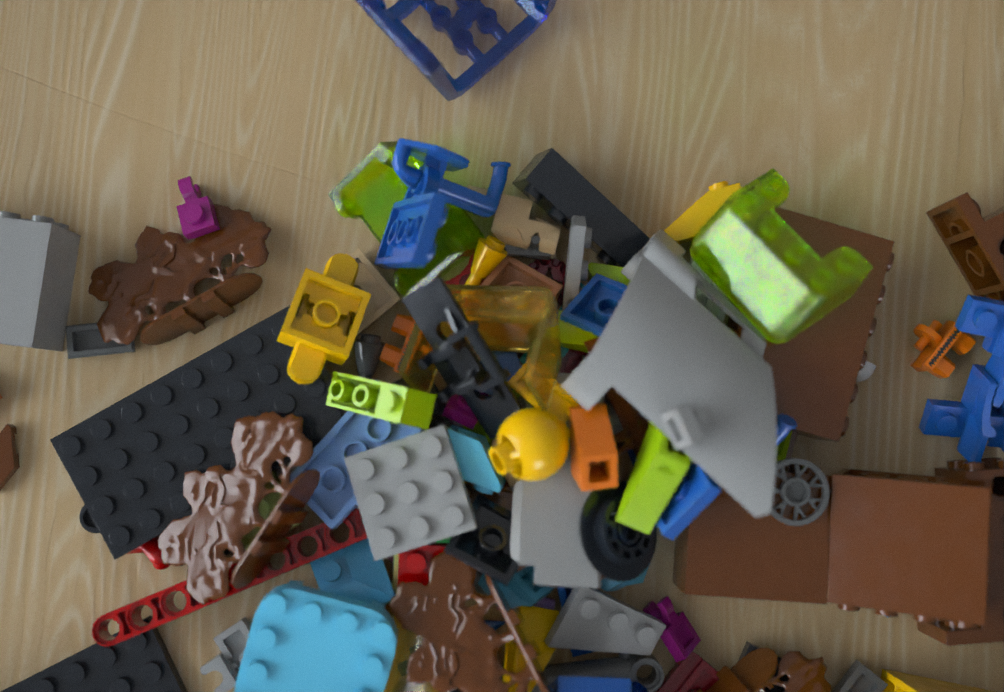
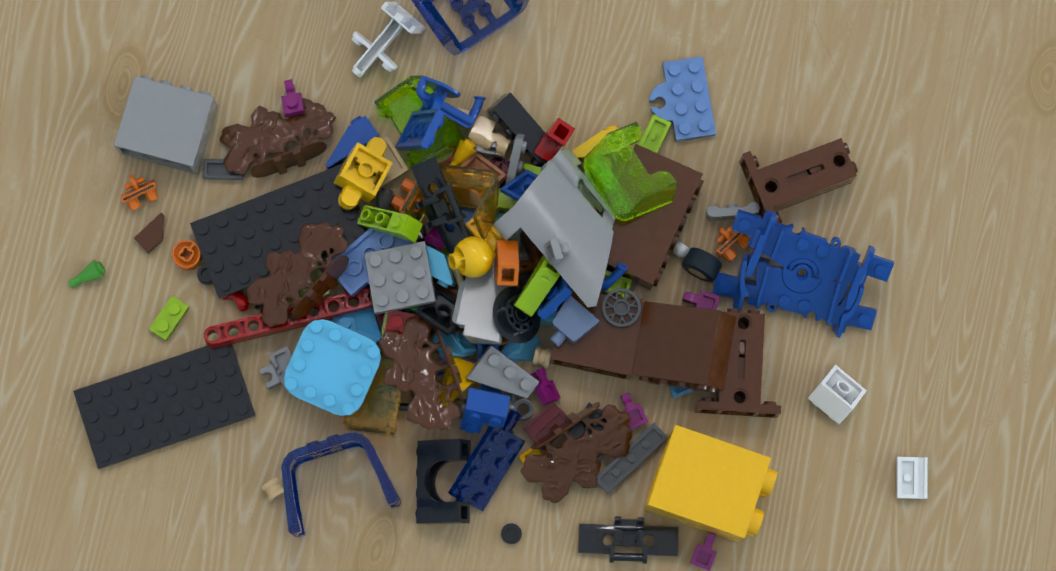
camera: 10 degrees right, 5 degrees down
none -> lime plate [149,296,190,341]
none -> orange wheel [172,240,203,271]
none -> blue slope [326,115,379,170]
none -> white piece [352,2,426,78]
none -> tan wheel [532,345,552,368]
none -> red slope [533,118,575,162]
none -> sand blue torso [550,296,599,347]
none -> magenta plate [620,392,648,429]
none -> lime plate [639,114,671,153]
none -> medium blue plate [649,57,716,142]
none -> black wheel [682,247,722,282]
none -> magenta plate [682,290,720,310]
none -> light grey plate [706,202,760,221]

